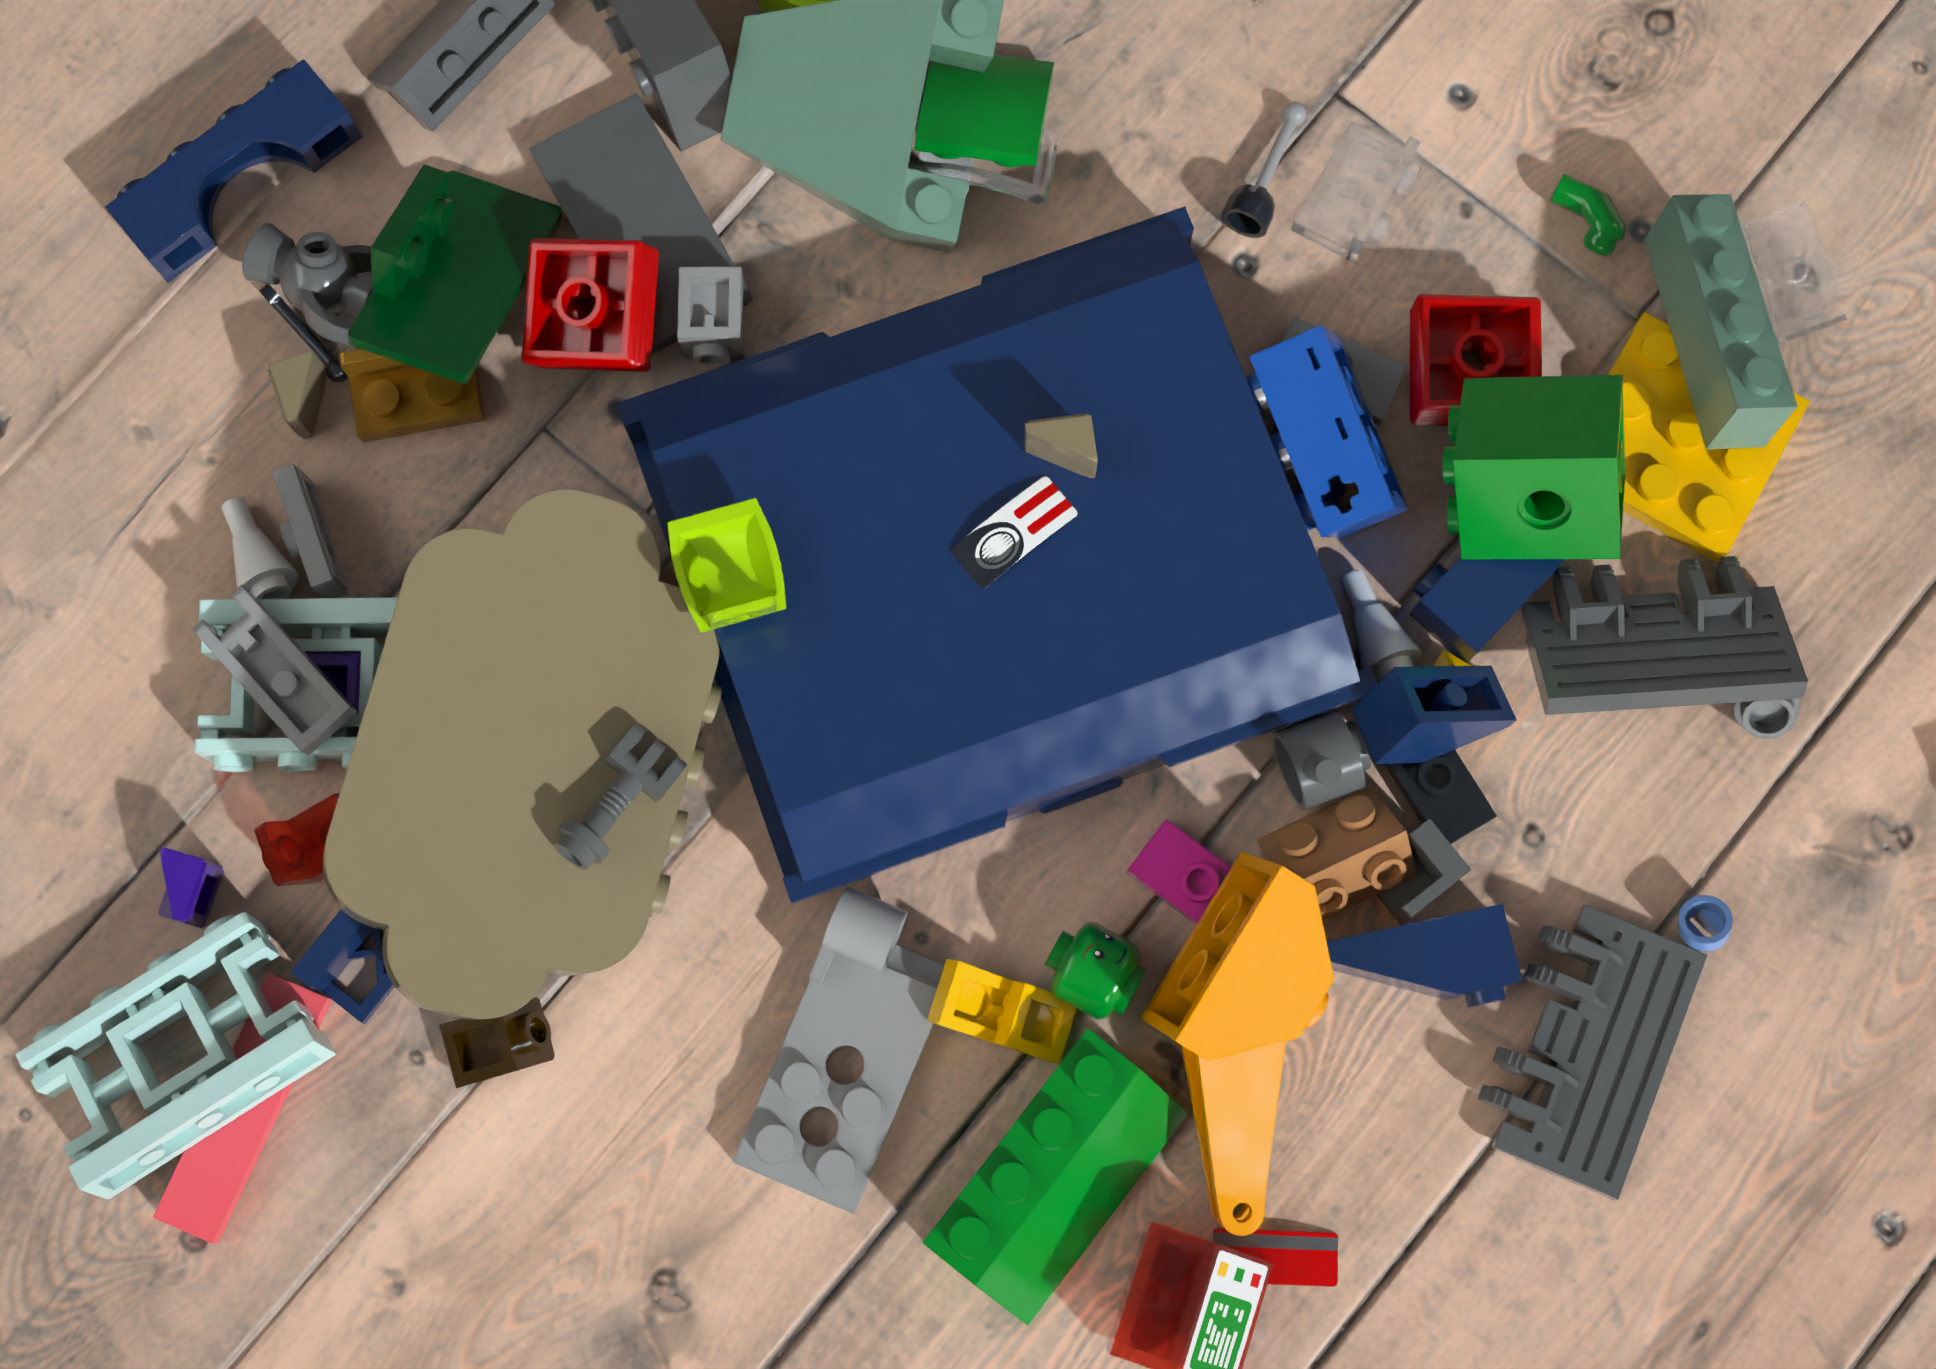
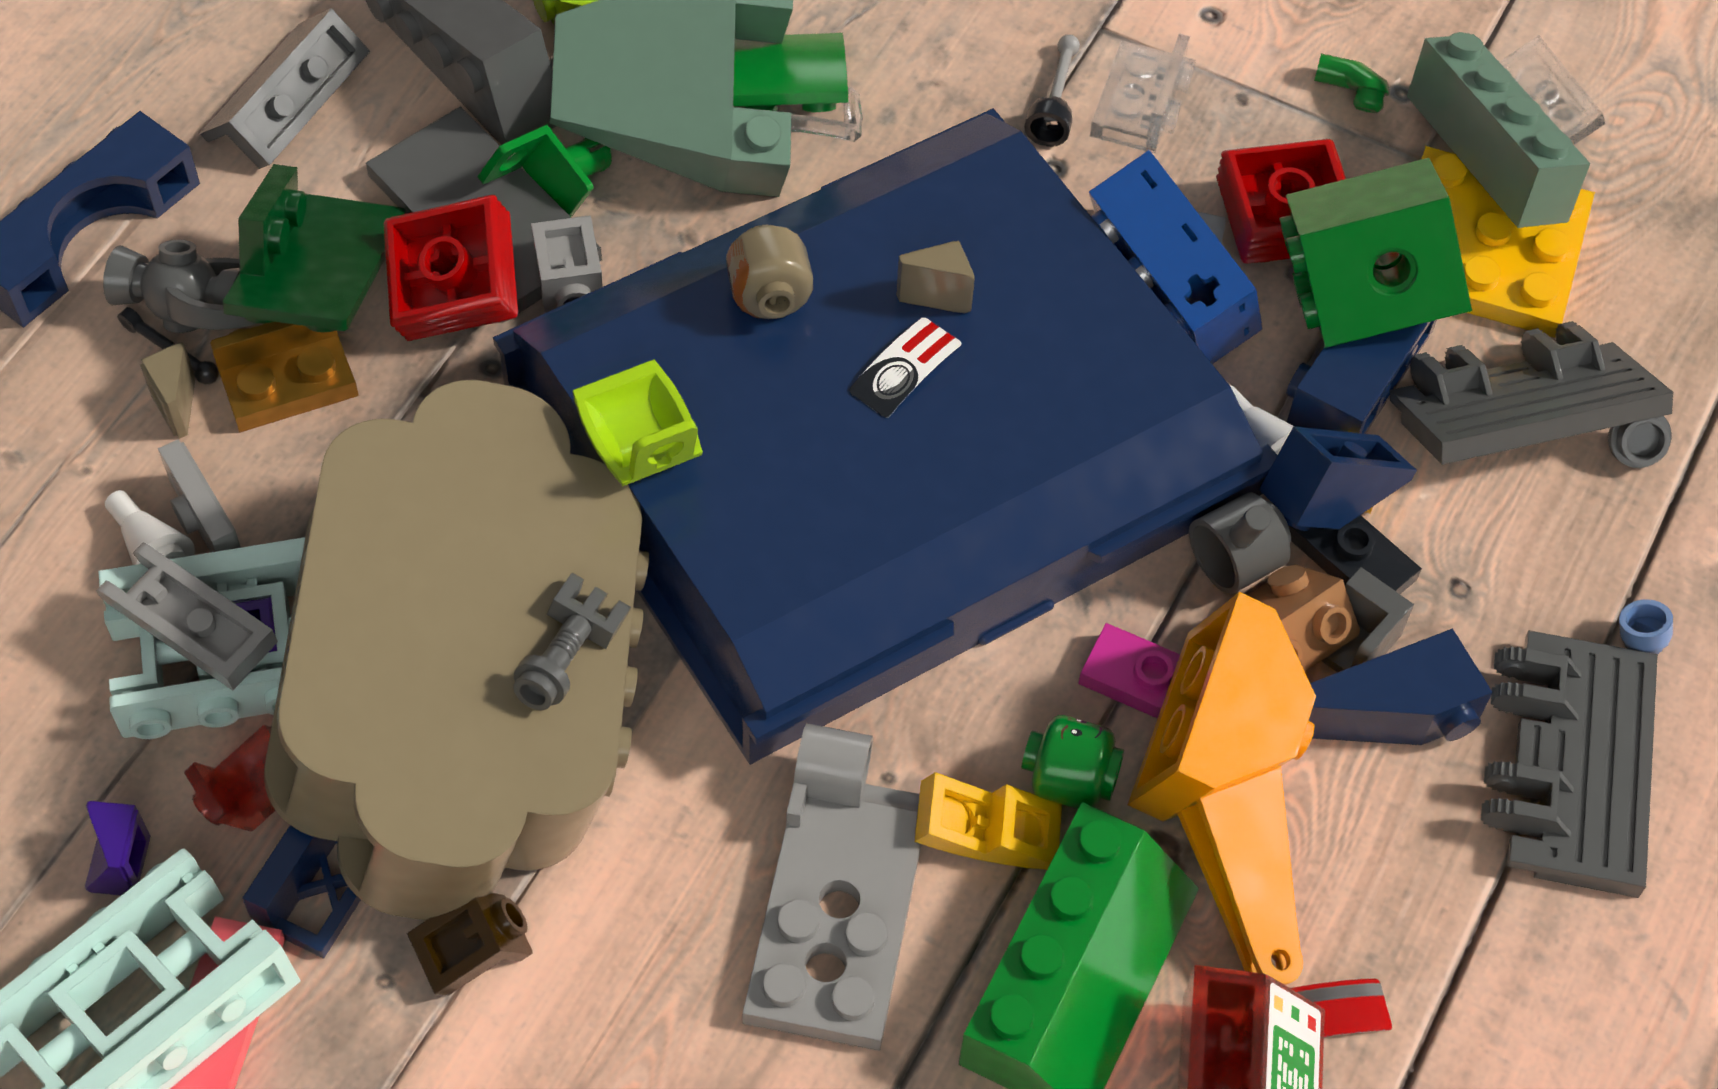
camera: 15 degrees left, 20 degrees down
none -> green bracket [477,125,612,217]
none -> dark tan head [726,224,813,320]

